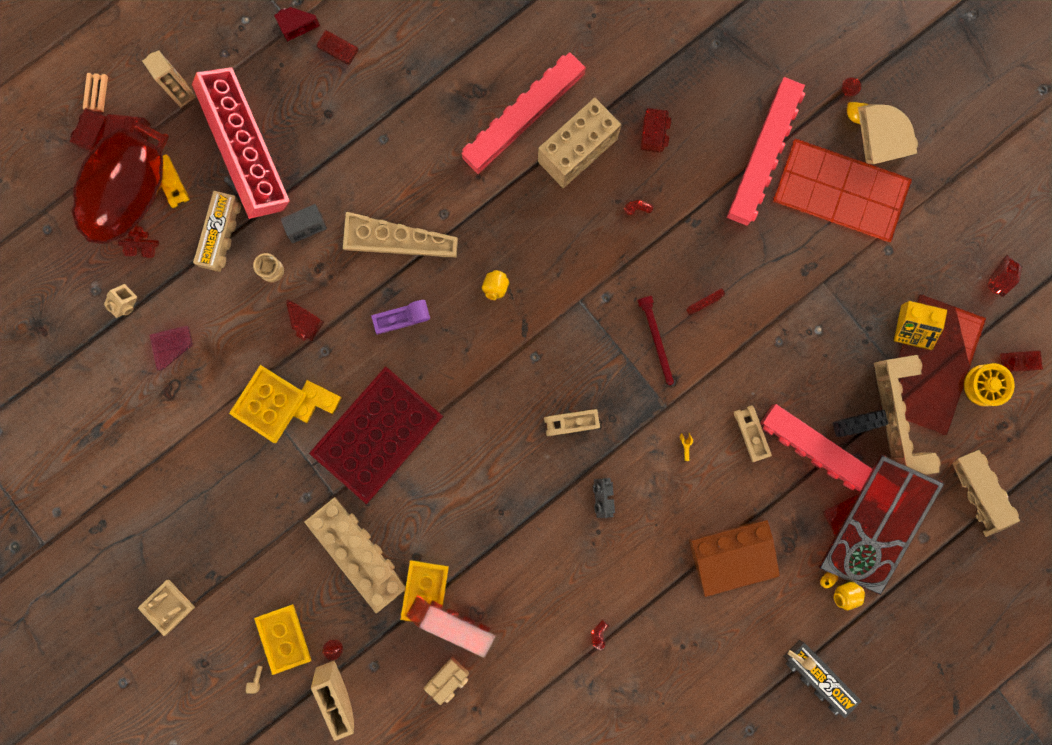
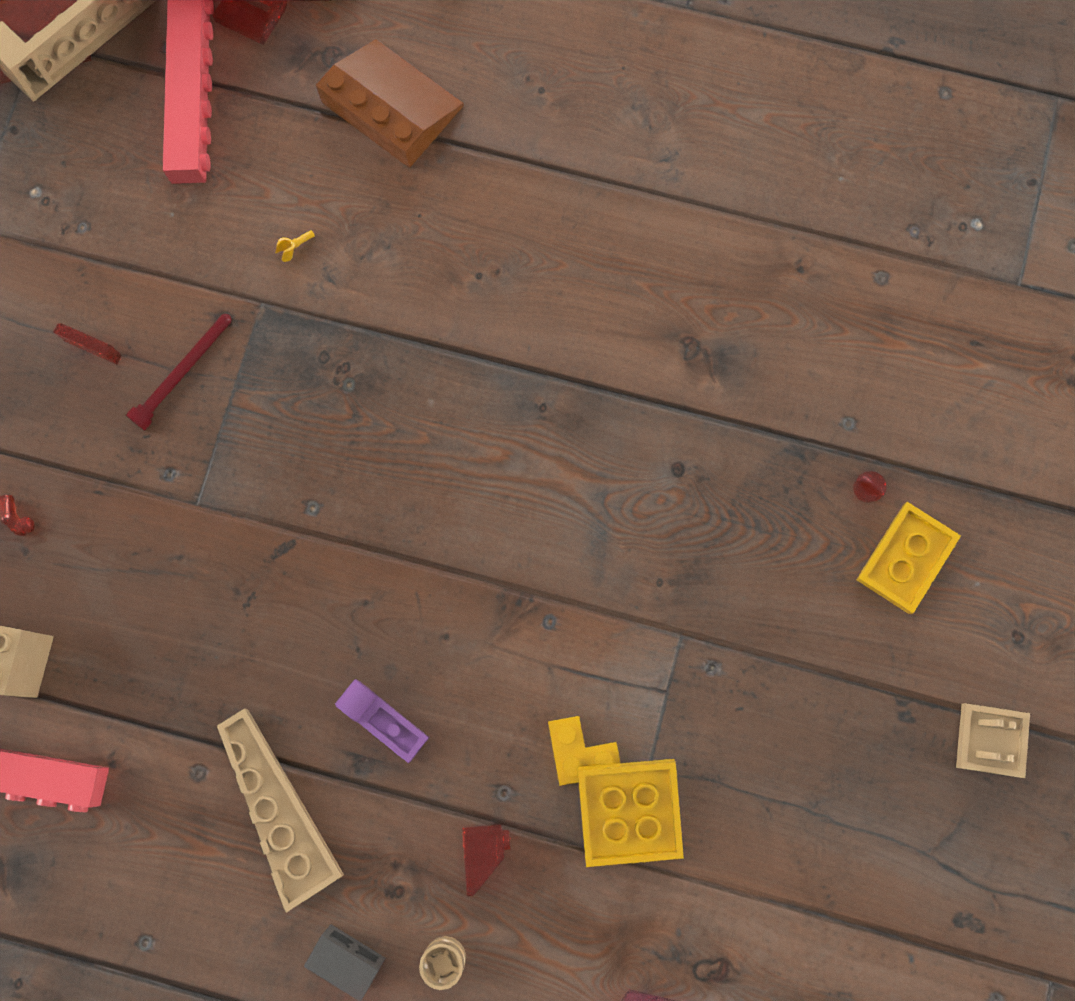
camera: 125 degrees left, 5 degrees down
tan hand [246,665,263,694] -> none
tan plate [304,497,406,614] -> none
dark red plate [309,366,444,504] -> none
tan brick [311,661,354,741] -> none
yellow plate [400,560,449,626] -> none
clear red wedge [406,595,495,658] -> none
tan brick [423,657,469,705] -> none
yellow head [482,270,509,300] -> none
tan plate [544,409,600,436] -> none
clear red arm [591,620,609,651] -> none
dark grey hinge [593,478,615,518] -> none
tan plate [734,405,772,462] -> none
black tyre [833,410,889,437] -> none

